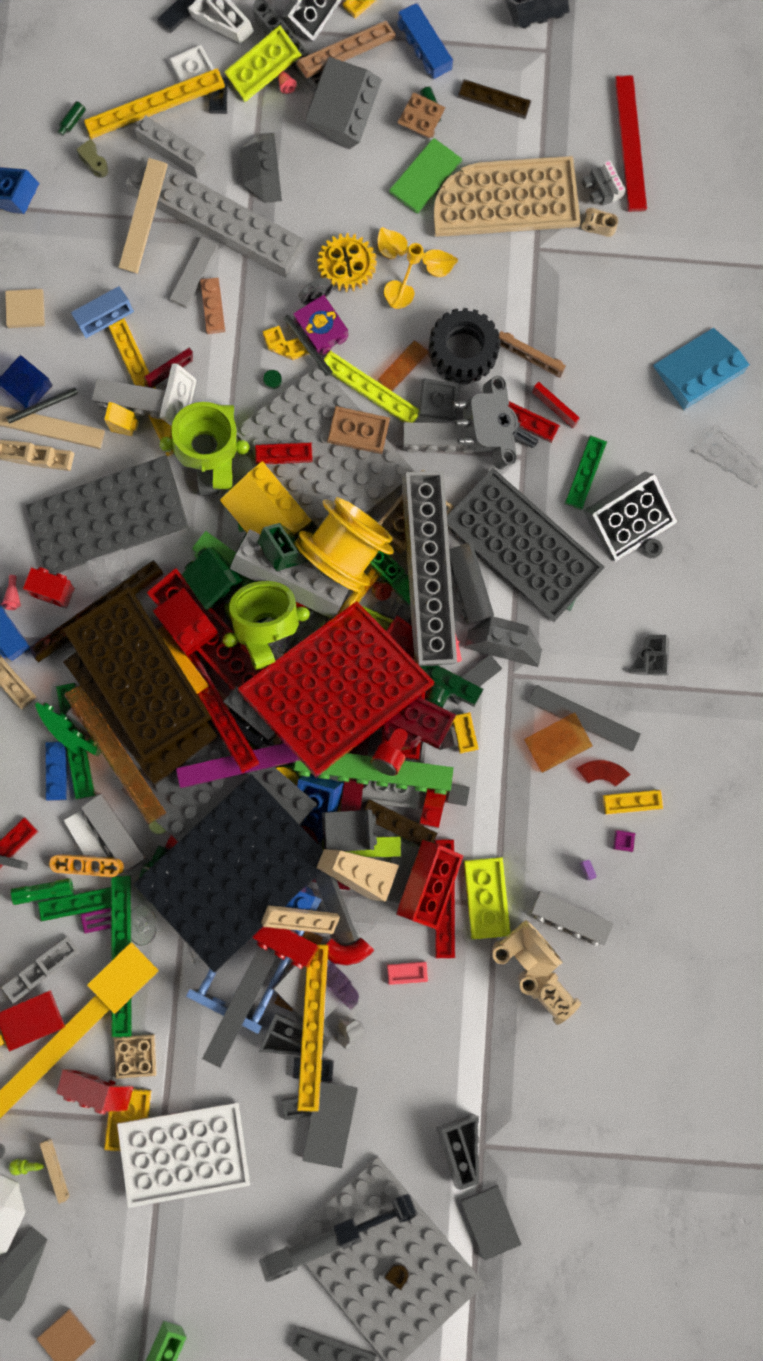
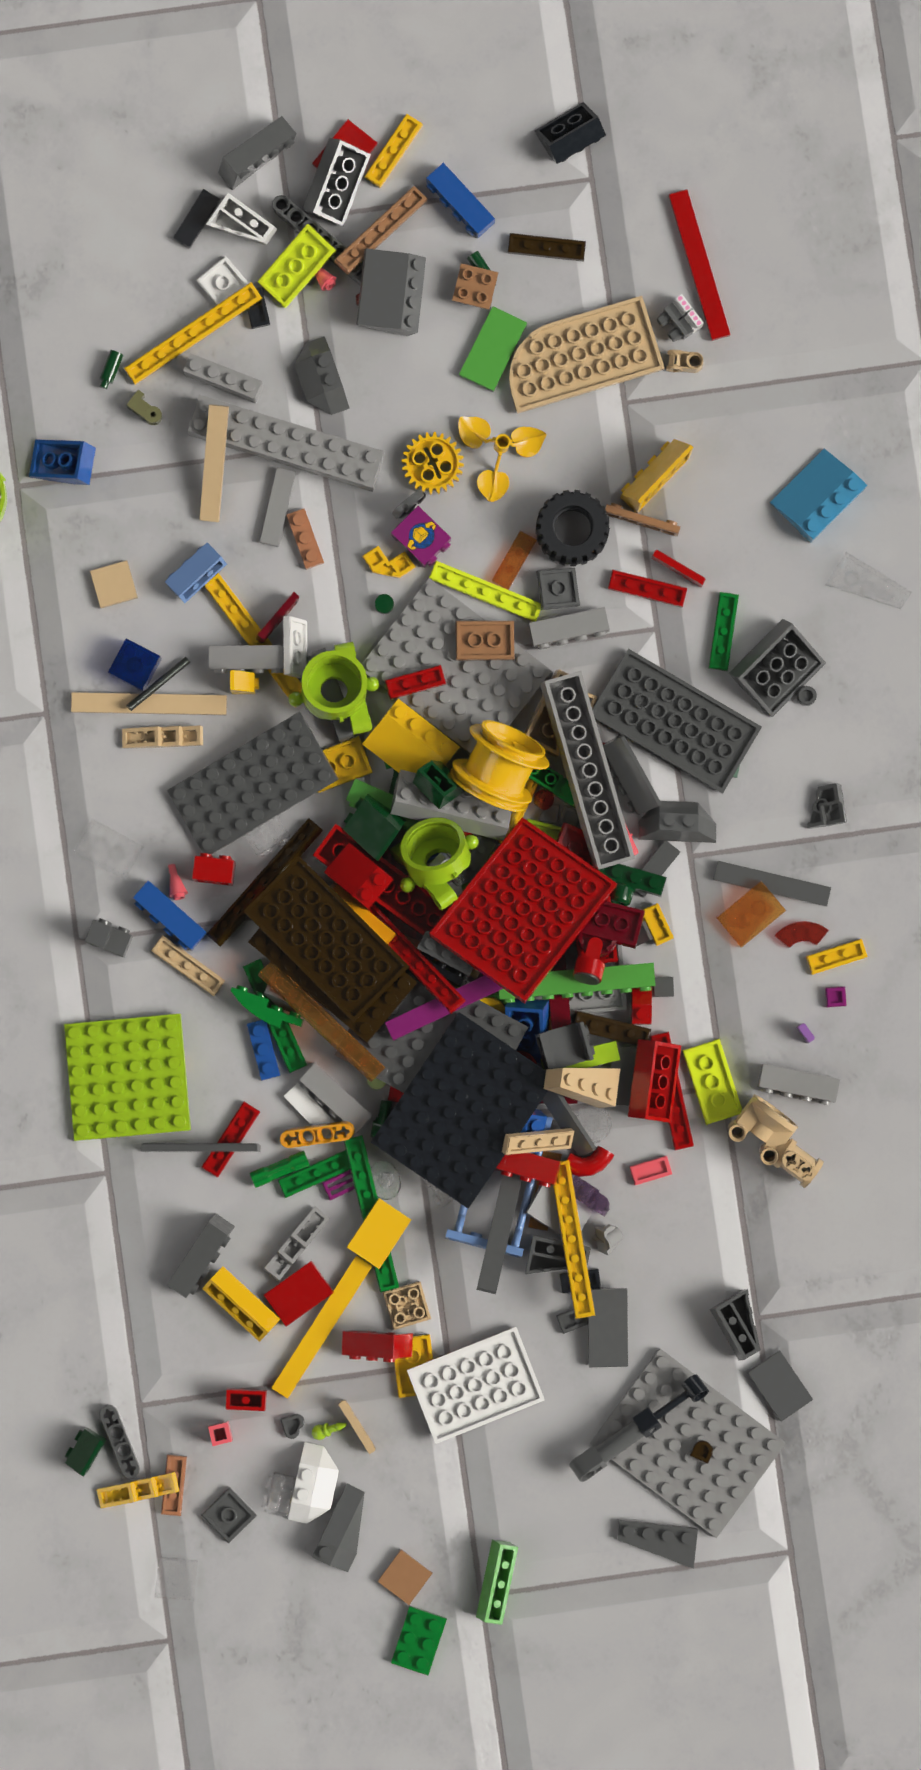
camera: 10 degrees left, 5 degrees up
pearl dark grey bar [283,315,333,376] -> none
piece [452,375,538,470] -> none
none -> yellow tile [318,736,373,793]
none -> yellow slope [620,439,694,513]

